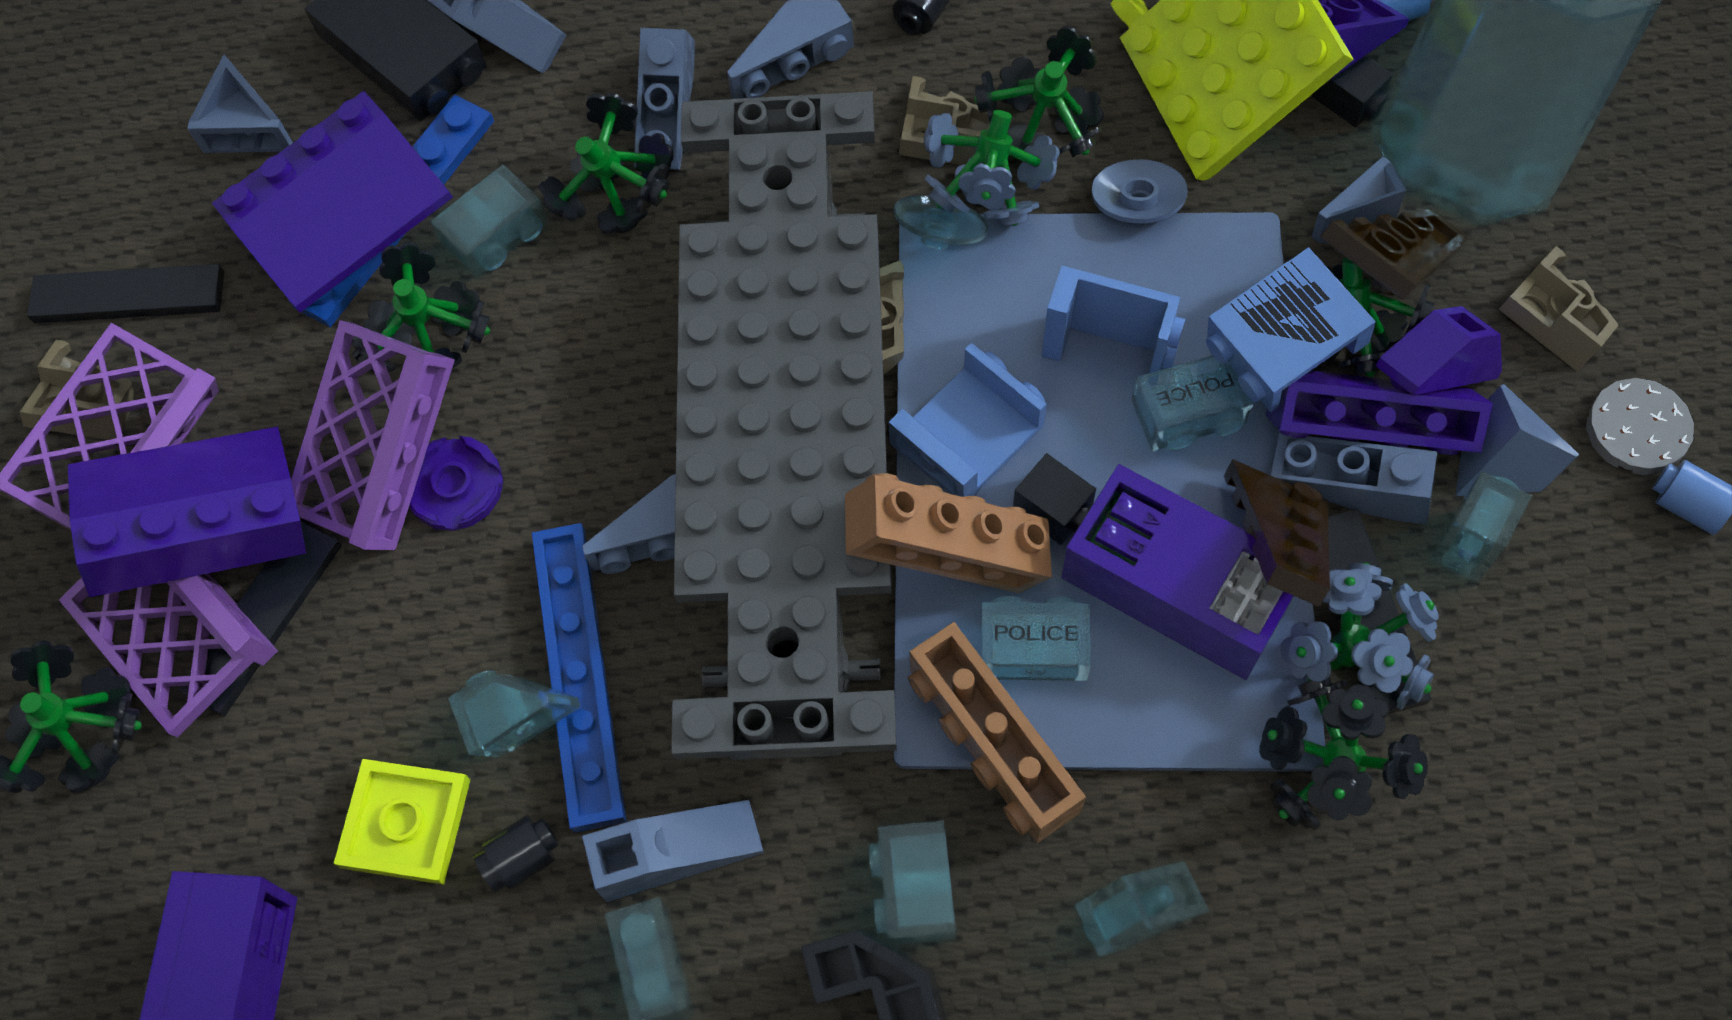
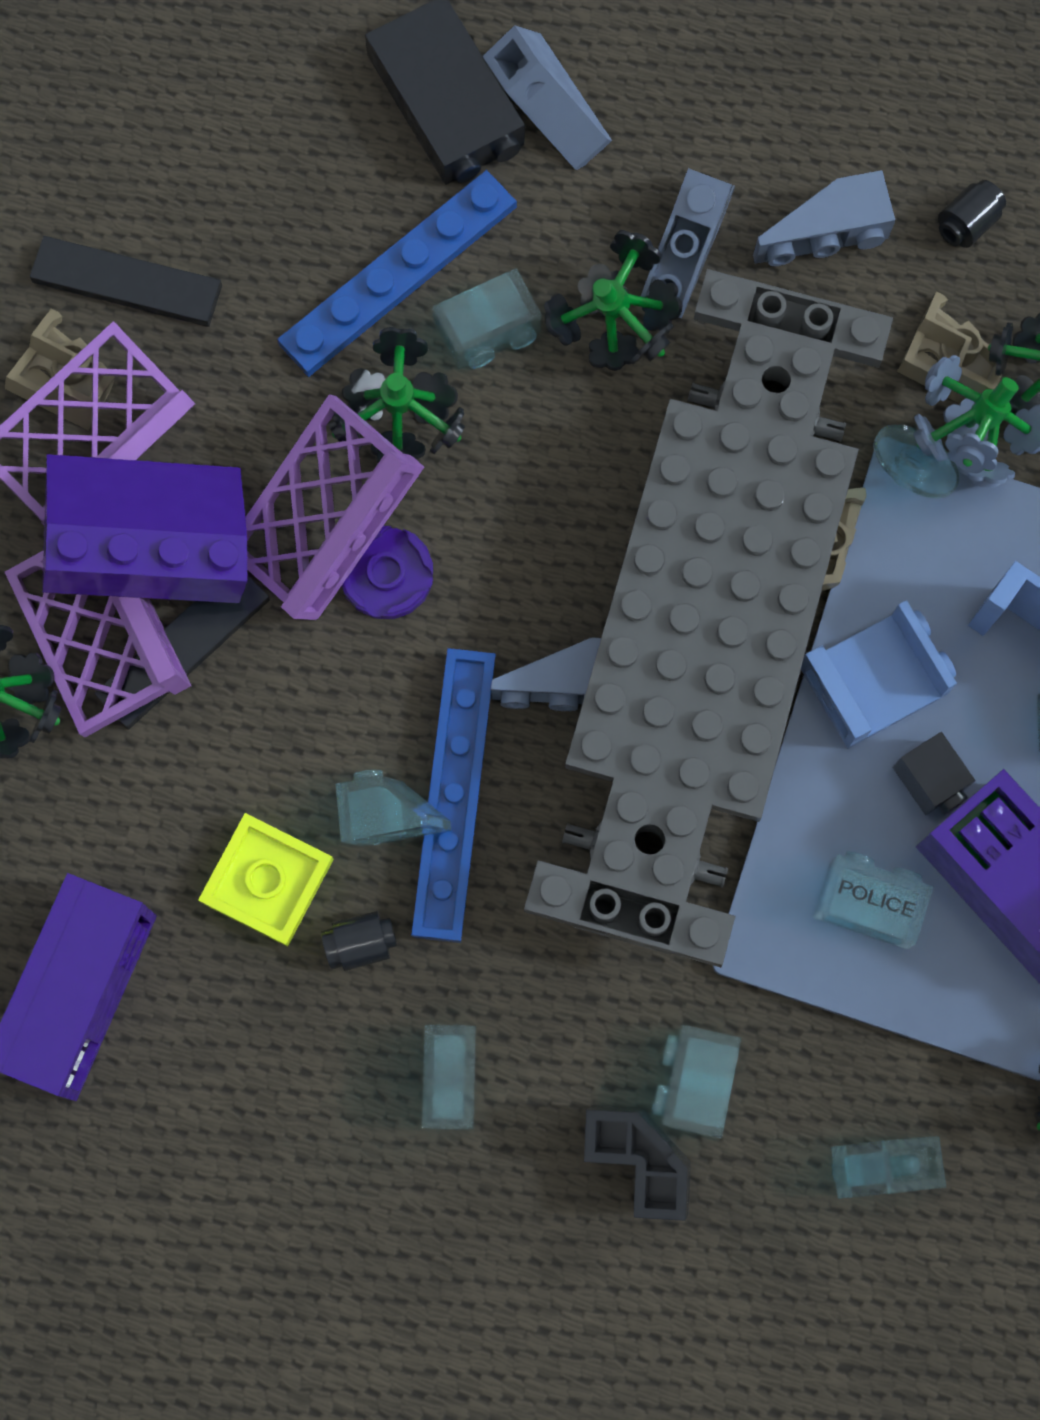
camera: 10 degrees right, 10 degrees up
sand blue slope [187,55,293,153] -> none
dark purple slope [212,91,453,313] -> none
sand blue slope [582,800,764,902] -> none
medium nougat brick [845,473,1052,593] -> none
medium nougat brick [907,622,1086,844] -> none

